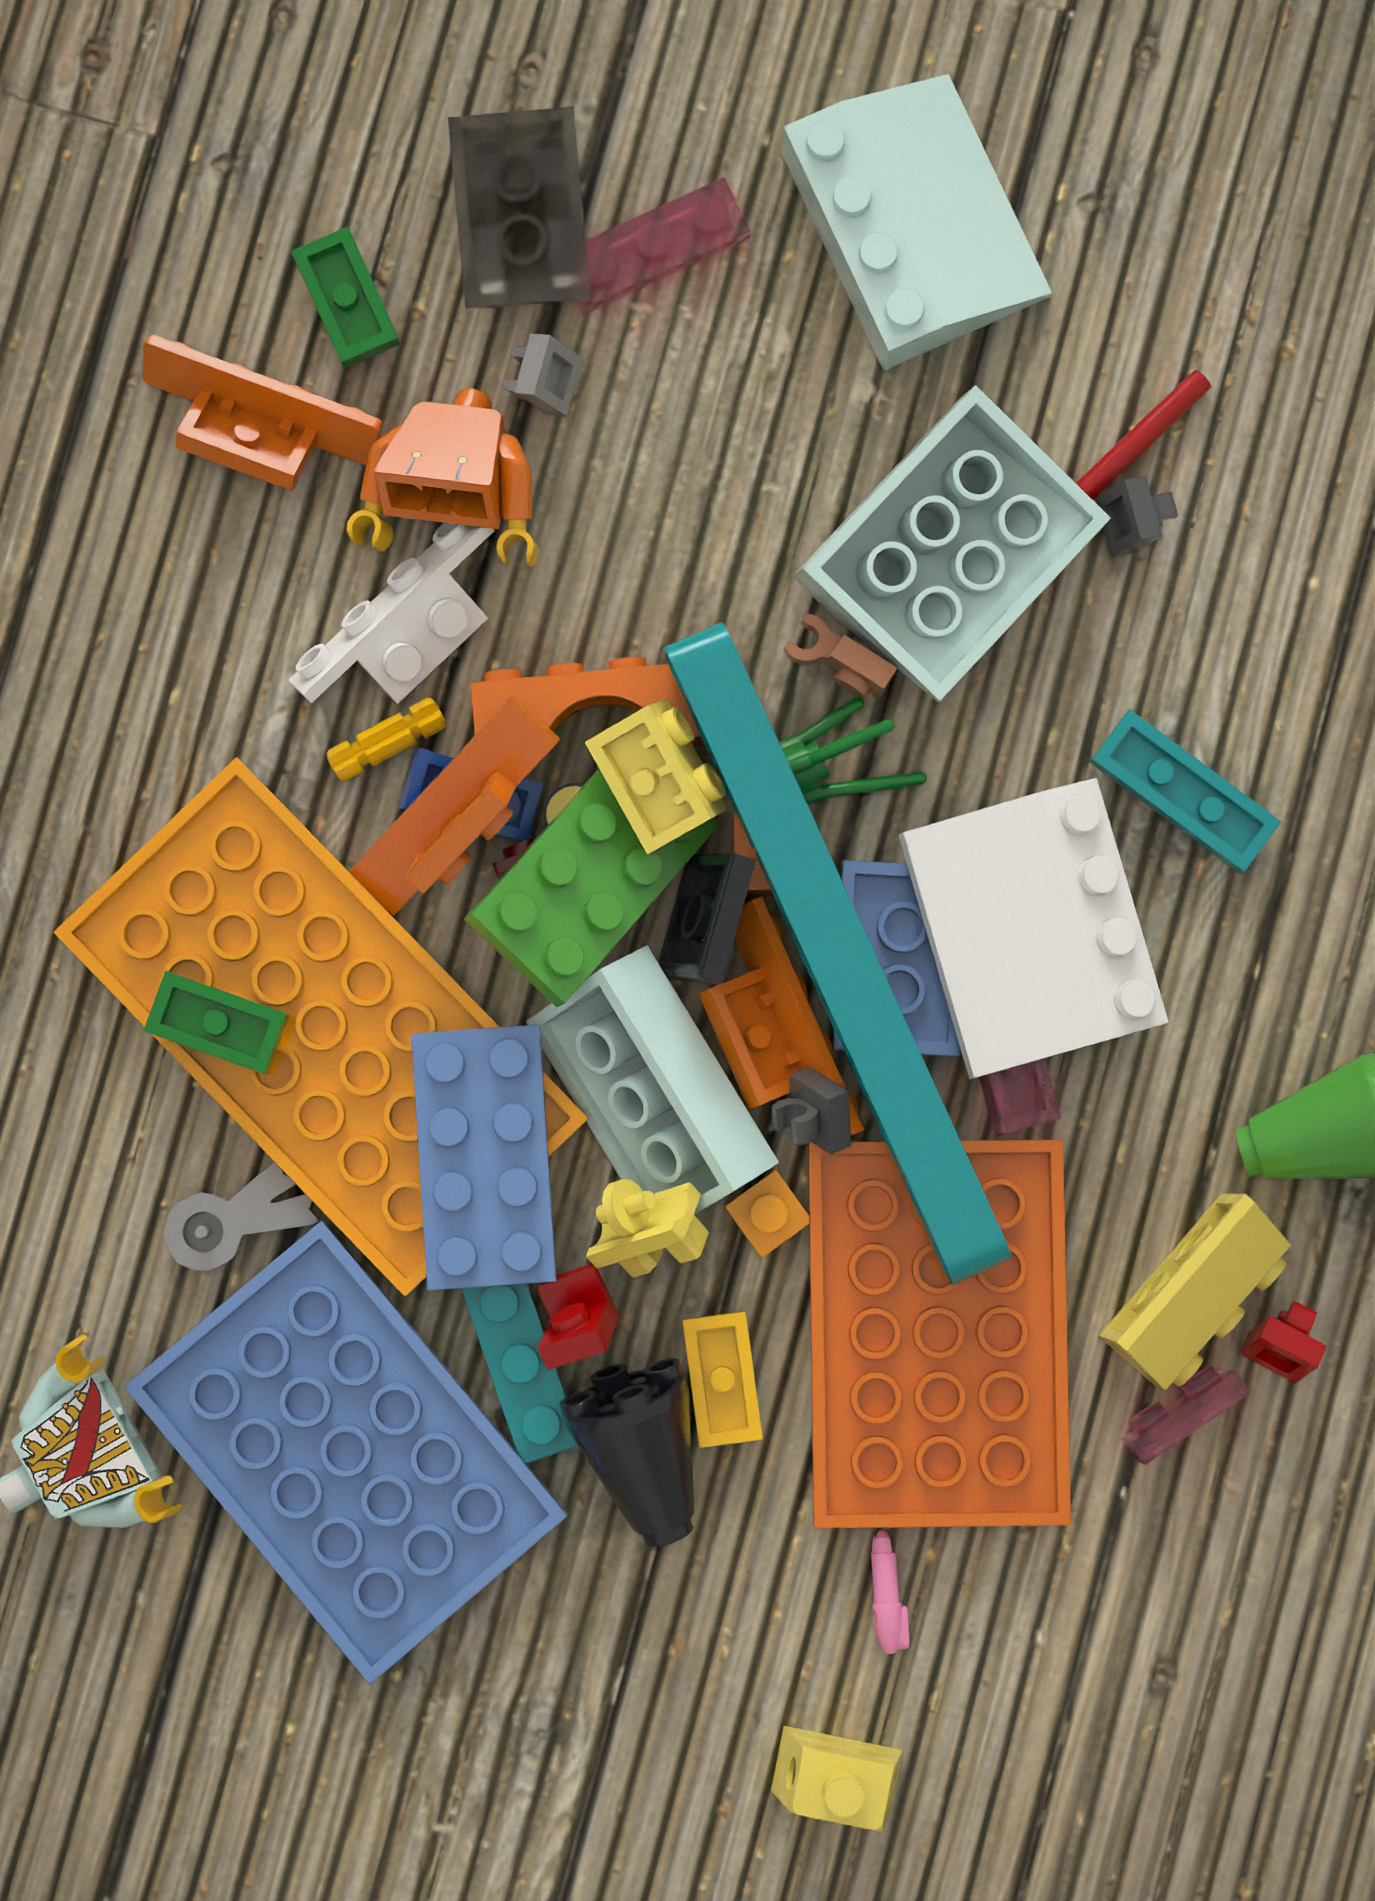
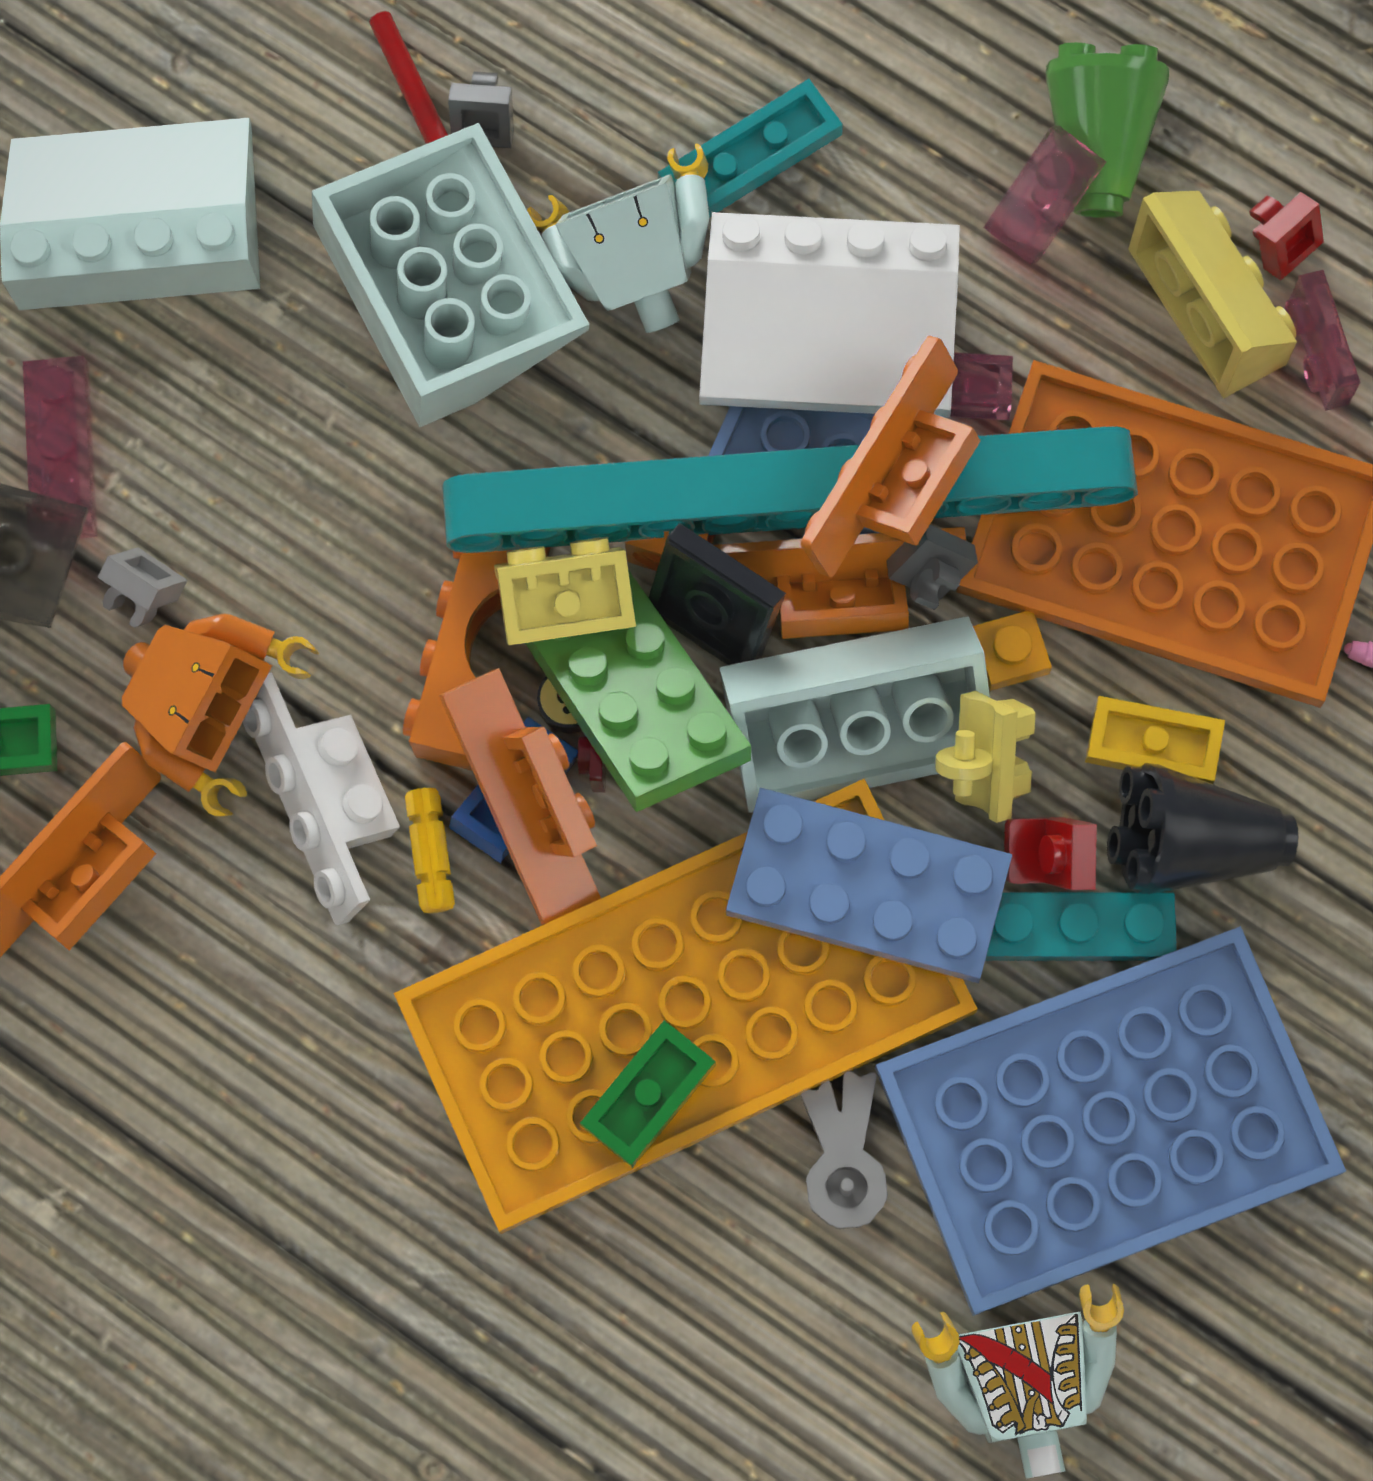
camera: 60 degrees left, 10 degrees down
green plant [779,697,927,805] -> none
nougat plate [784,614,897,699] -> none
none -> light aqua torso [527,143,710,333]
none -> orange bracket [801,335,980,577]
none -> clear pink plate [983,125,1106,264]

